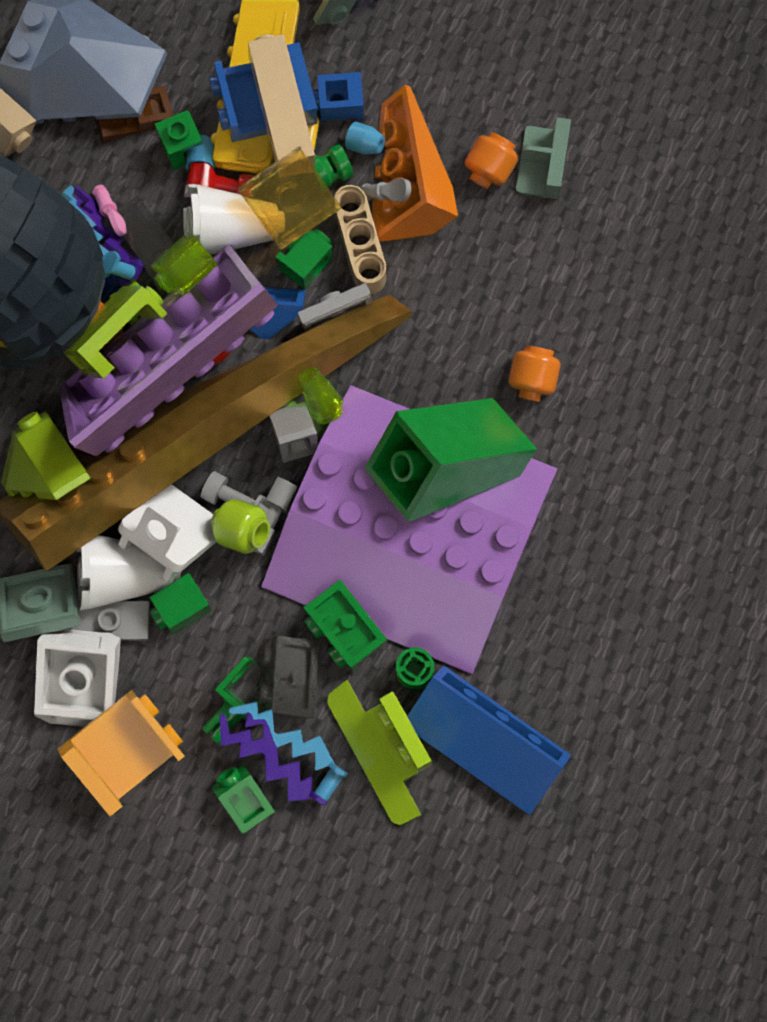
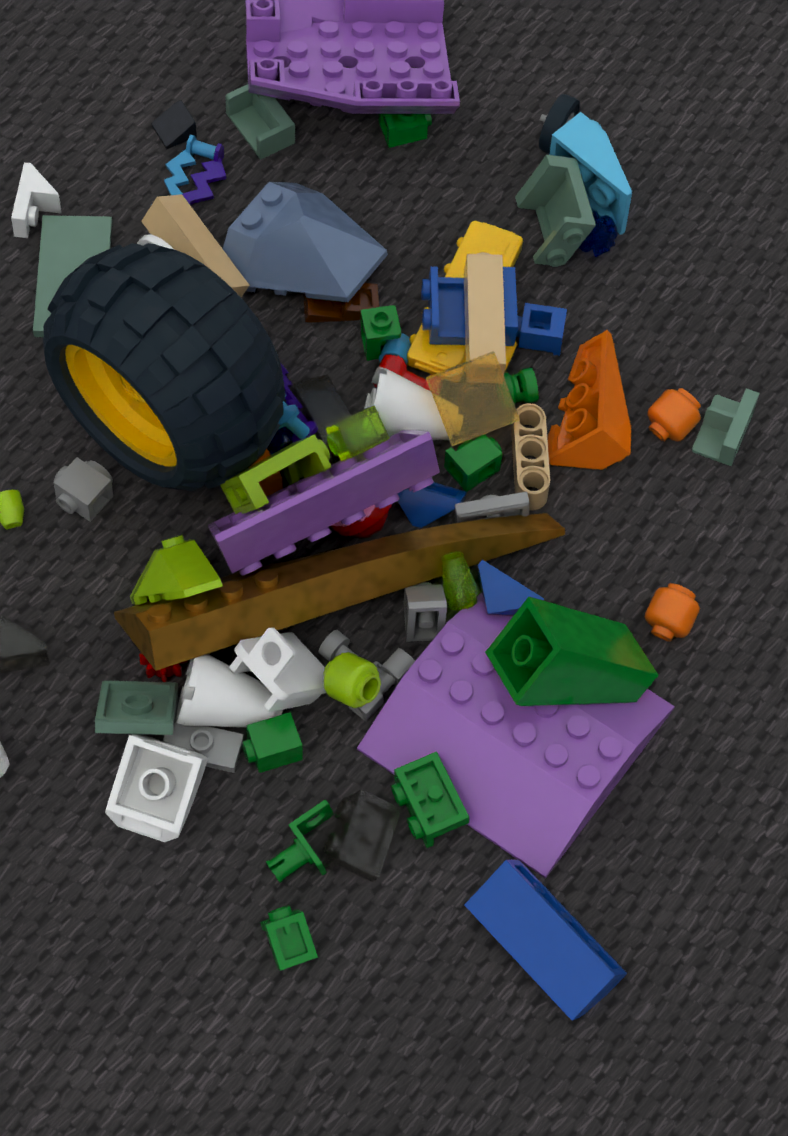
camera: 10 degrees right, 15 degrees down
light orange panel [58,690,185,816] -> none
bright pink piece [92,185,127,237] -> none
piece [219,702,348,806] -> none
lime plate [327,680,432,825] -> none
dark azure hose [345,121,385,155] -> none
light grey piece [359,178,412,203] -> none
green wheel [396,647,434,690] -> none
none -> blue slope [478,560,544,616]

